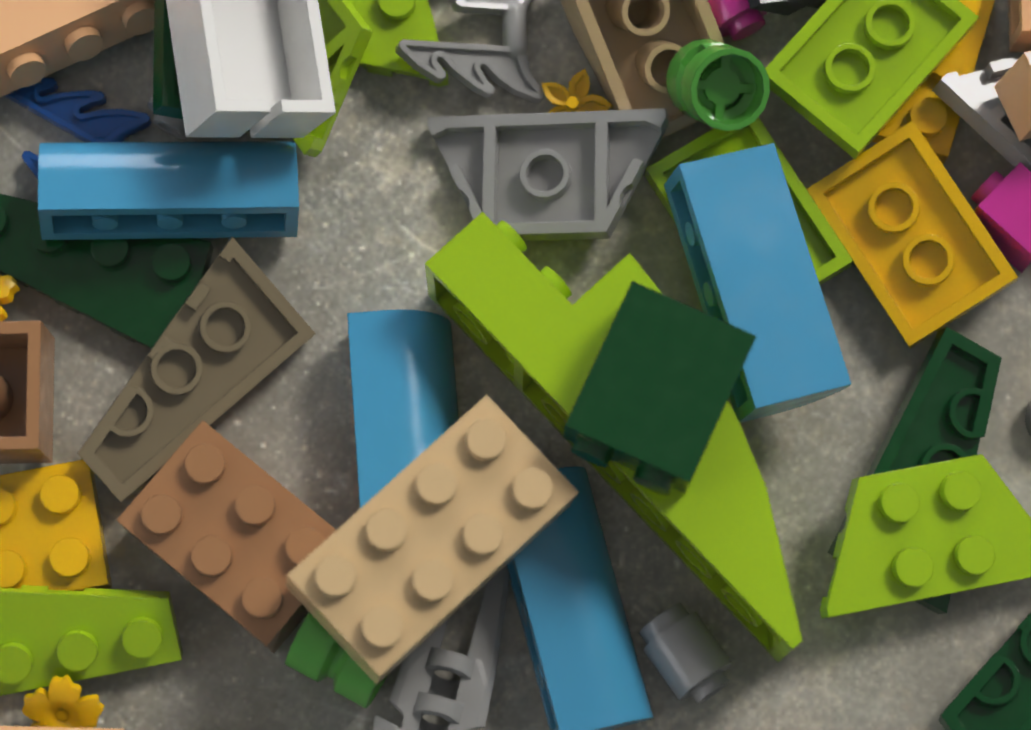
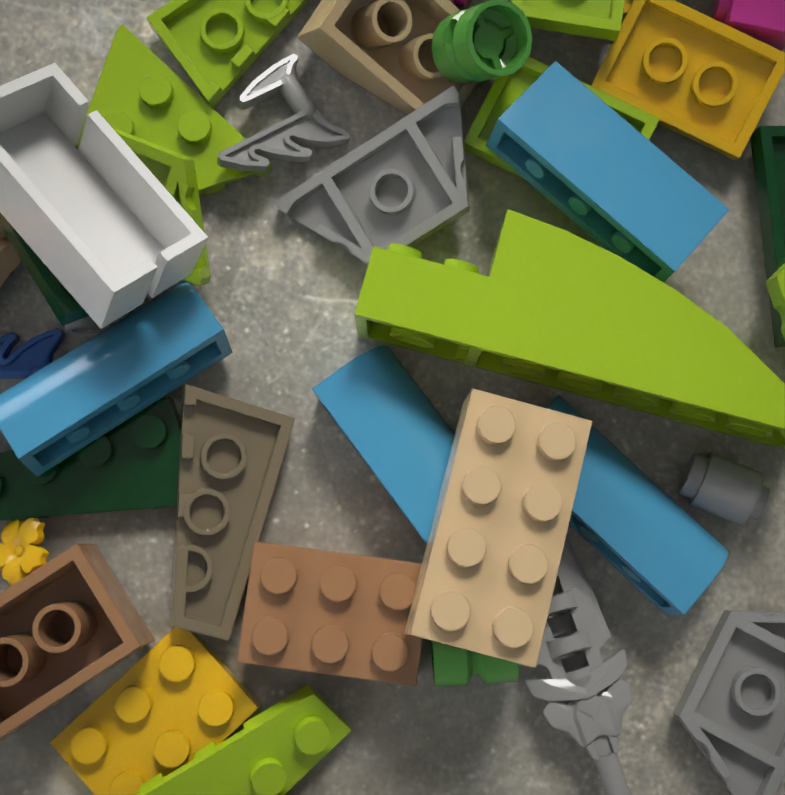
camera: 30 degrees left, 5 degrees up
yellow plant [541,69,613,113] -> none
dark green brick [563,281,756,495] -> none

